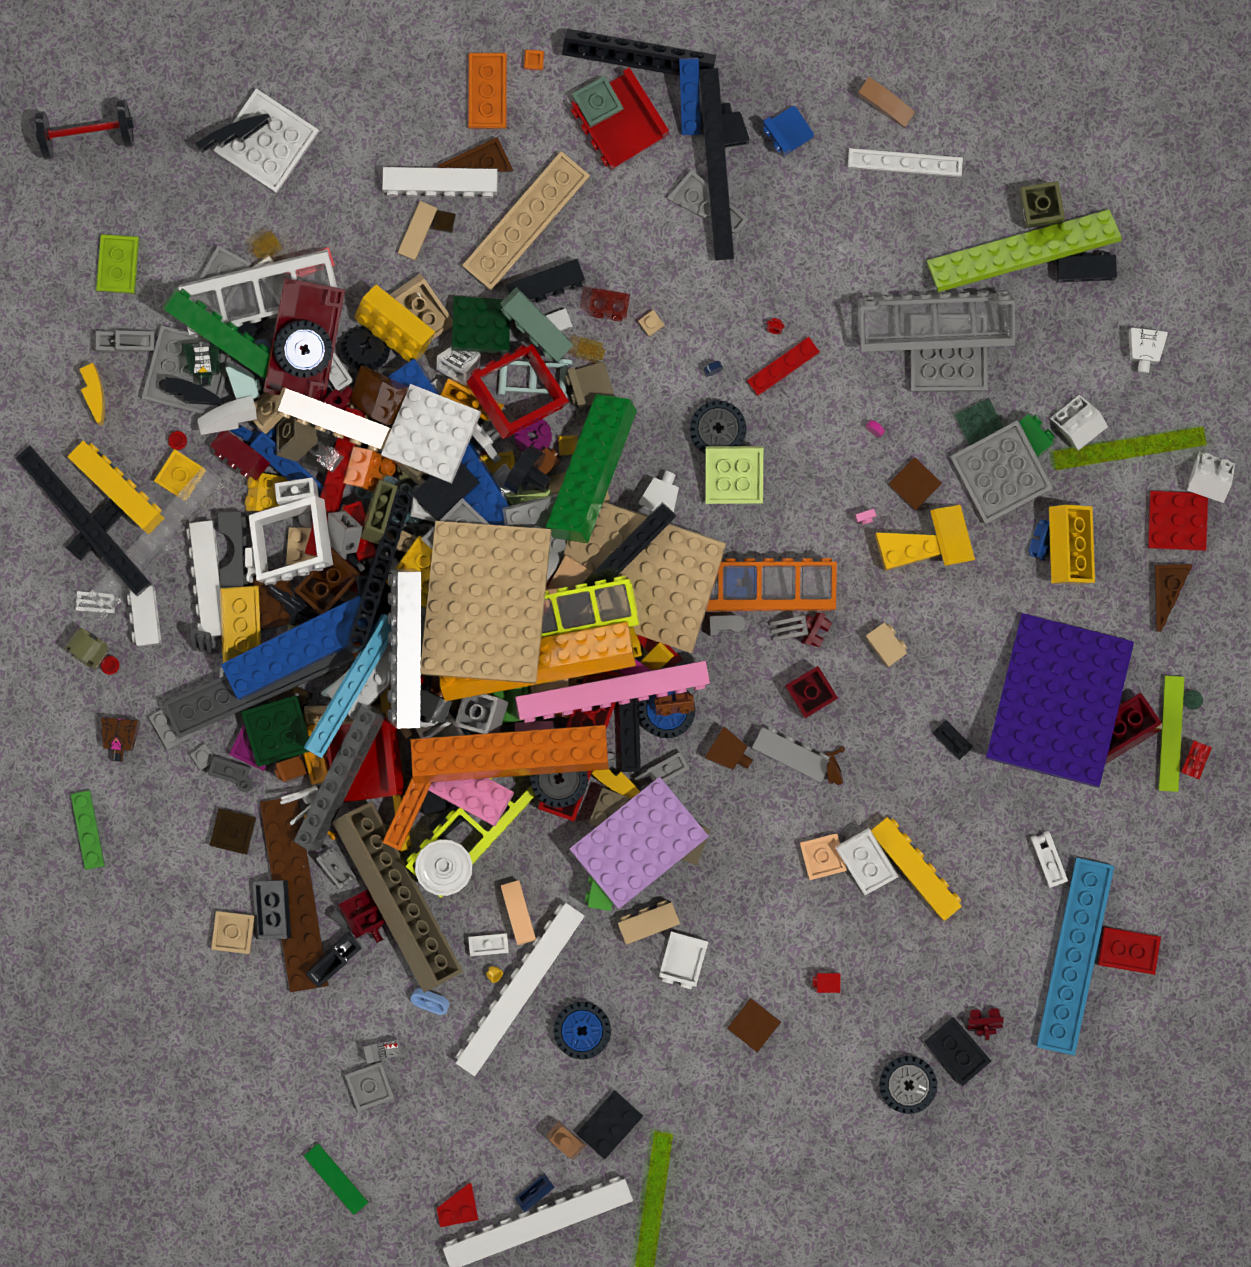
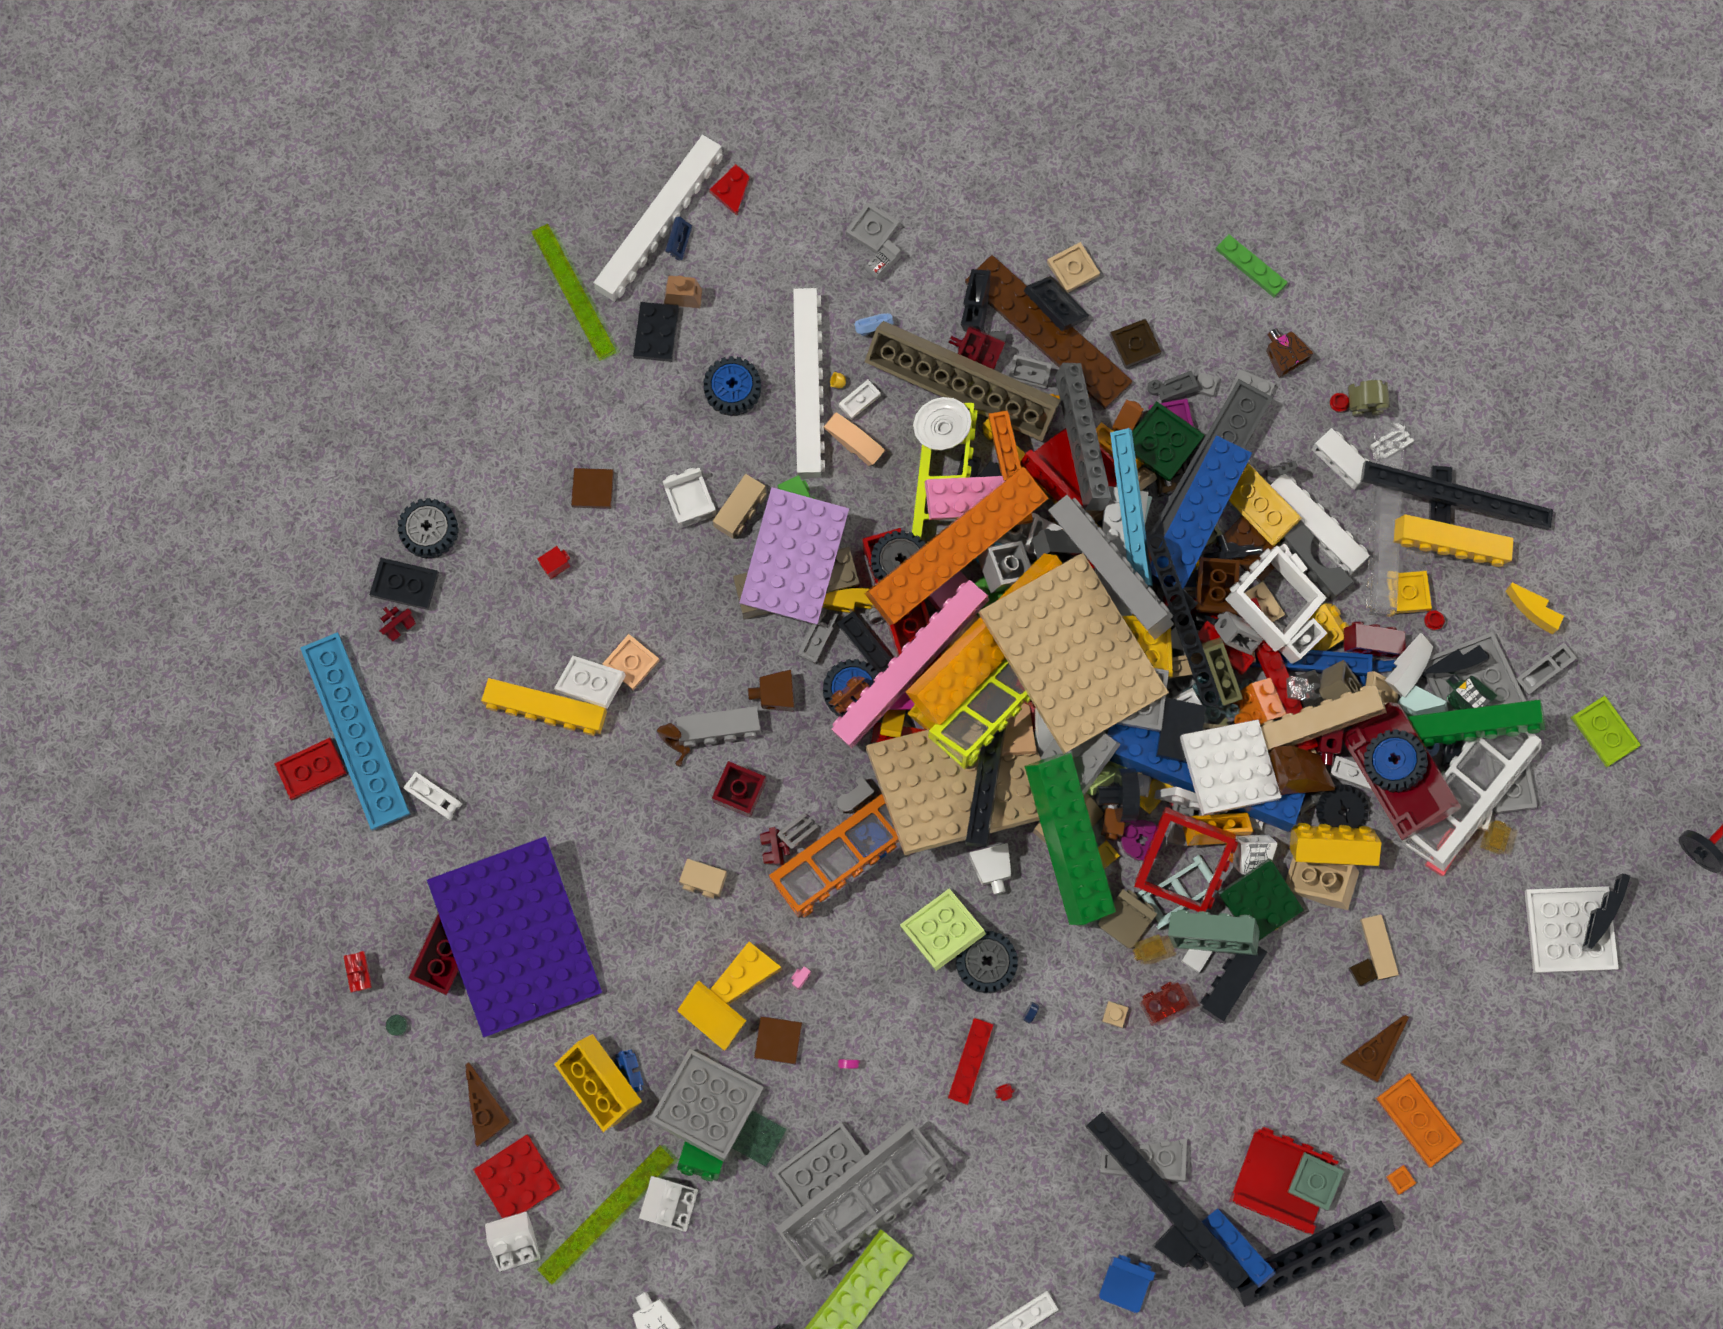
camera: 140 degrees right, 10 degrees down
white plant [280,786,319,825] -> none
green tile [304,1143,369,1215] -> none
white brick [382,167,498,198] -> none
tan plate [462,151,590,291] -> none
black hinge [933,720,973,760] -> none
lime tile [1158,676,1185,792] -> none

